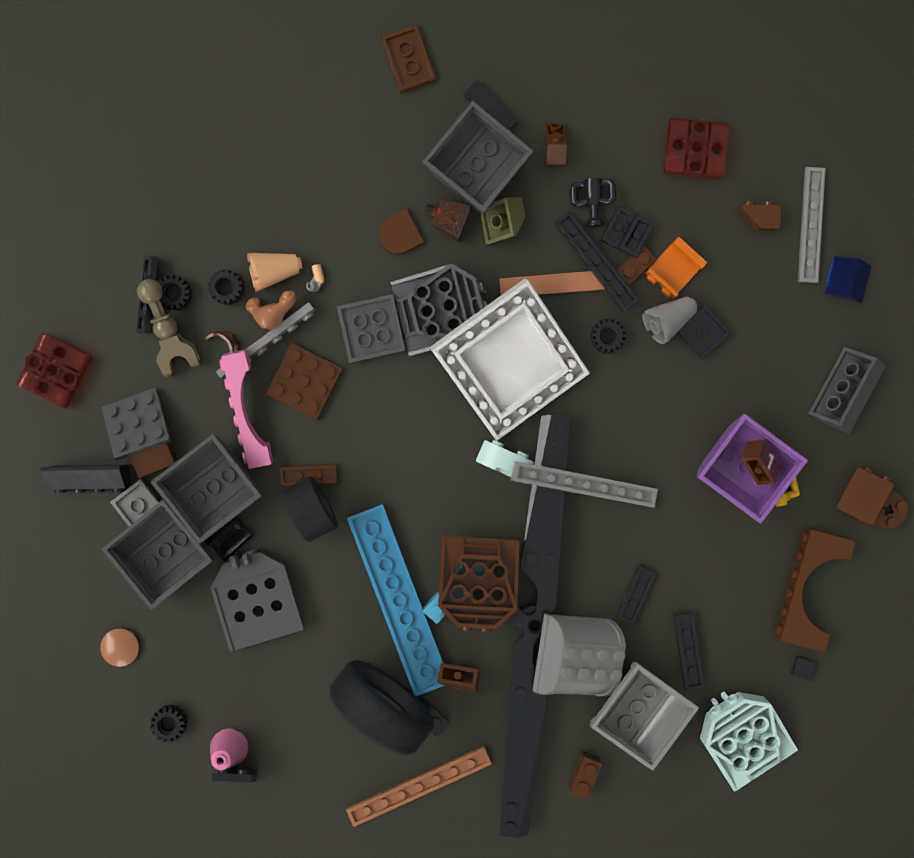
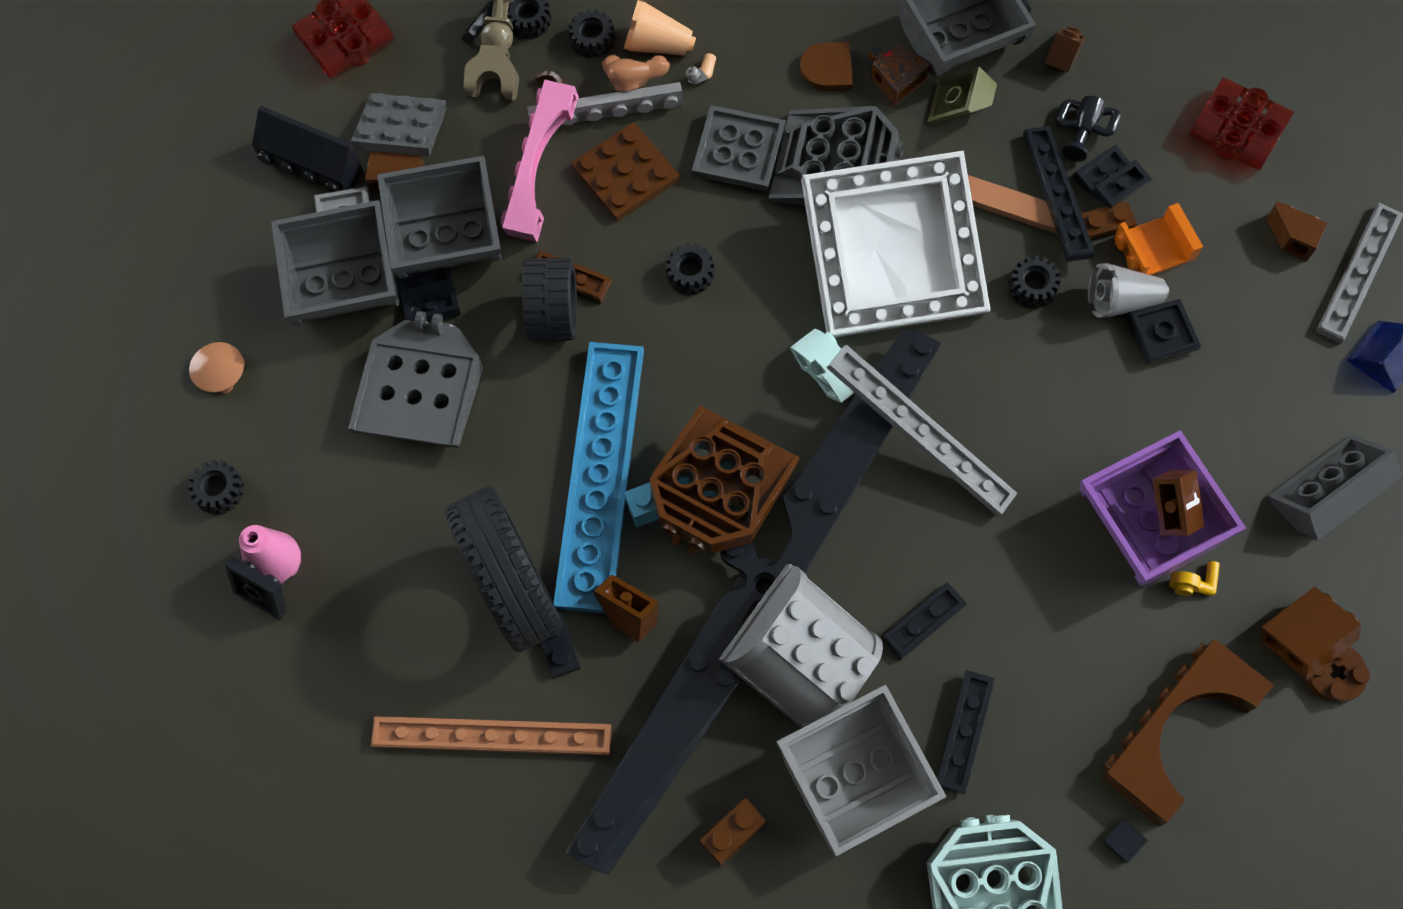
camera: 25 degrees right, 20 degrees down
none -> black tyre [666,243,714,295]

